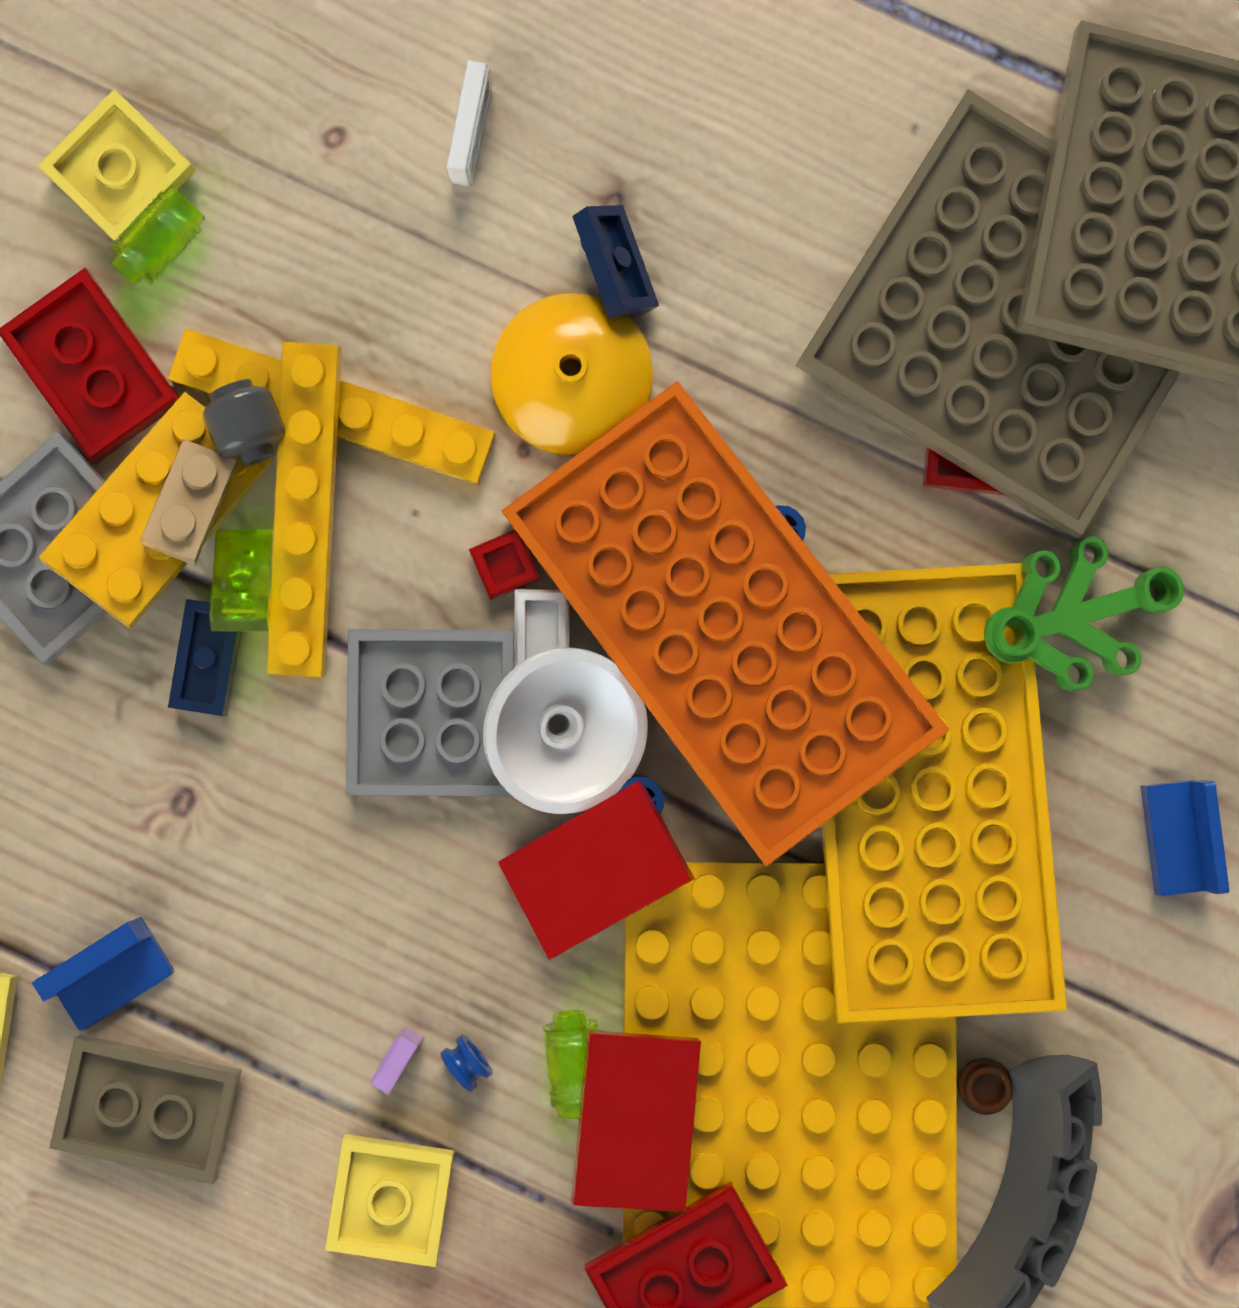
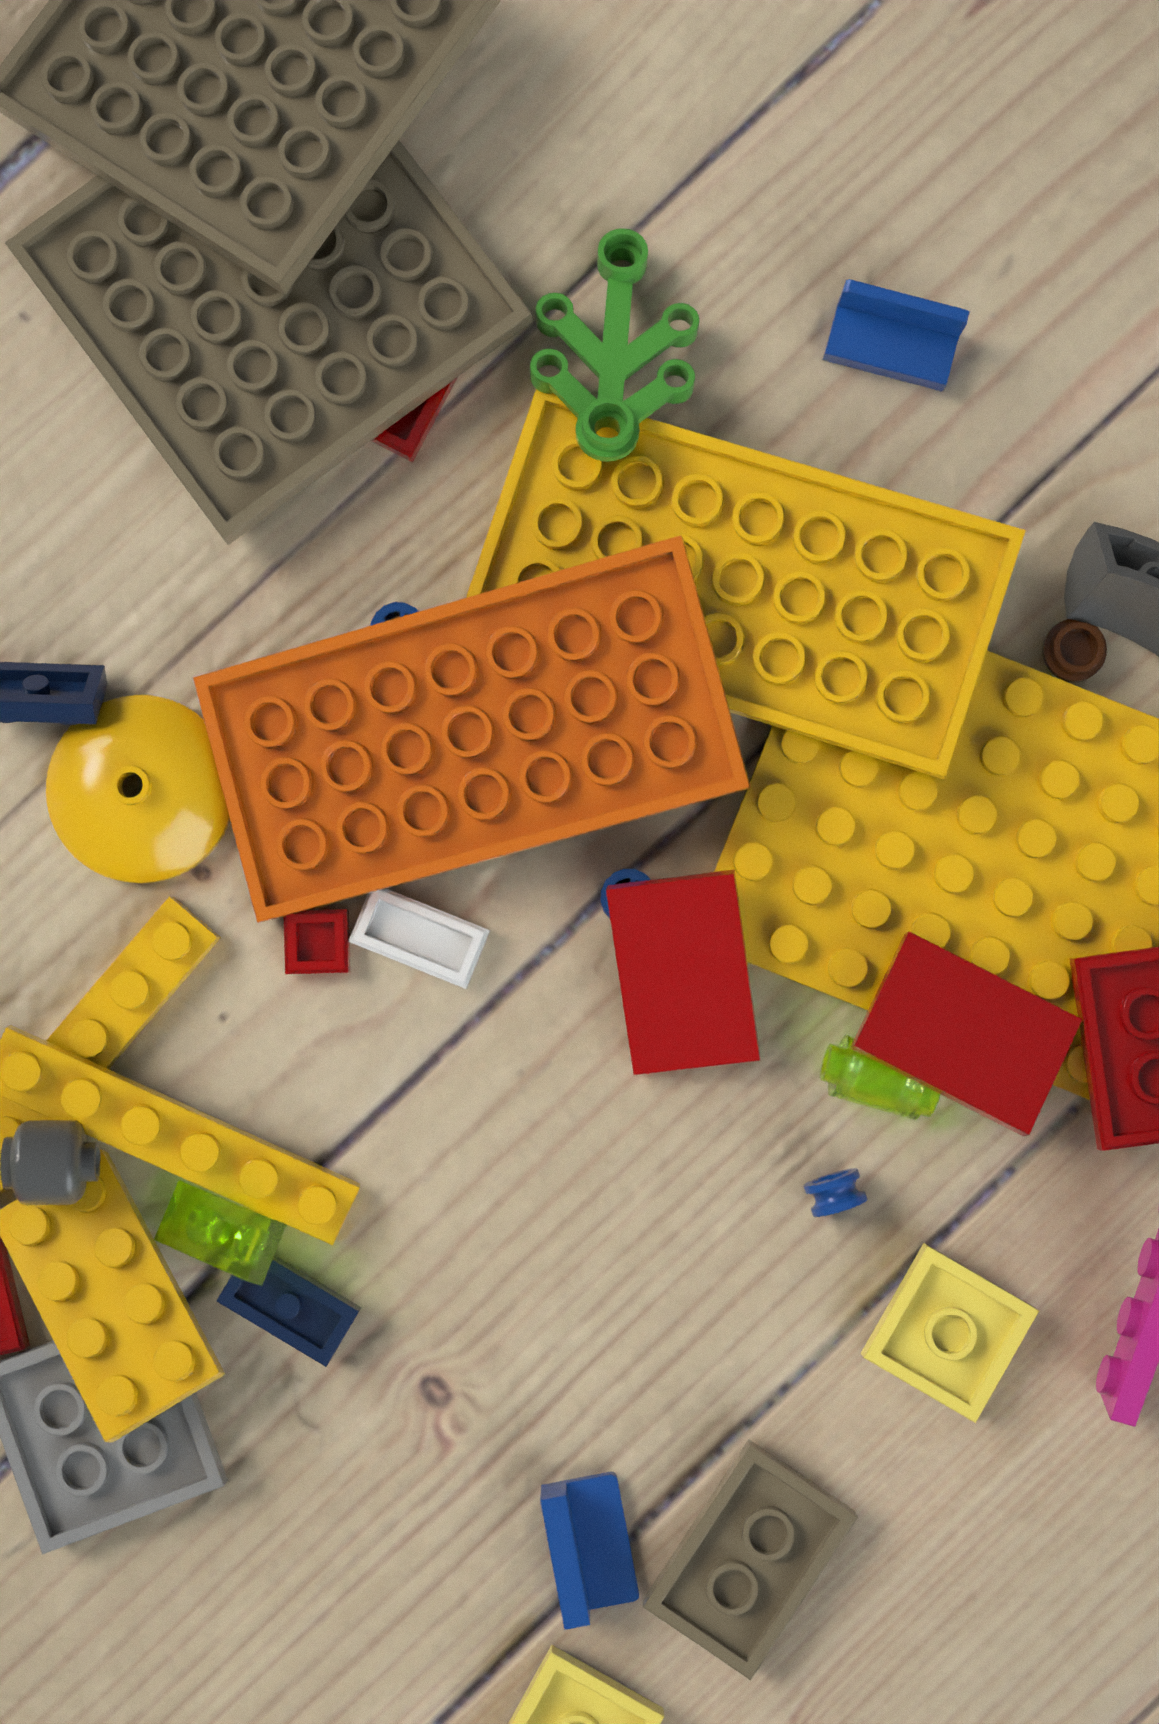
camera: 65 degrees left, 0 degrees up
tan plate [140,439,237,565] -> none
light grey plate [346,630,514,796] -> none
lavender tile [371,1027,423,1095] -> none
white dish [483,648,648,814] -> none

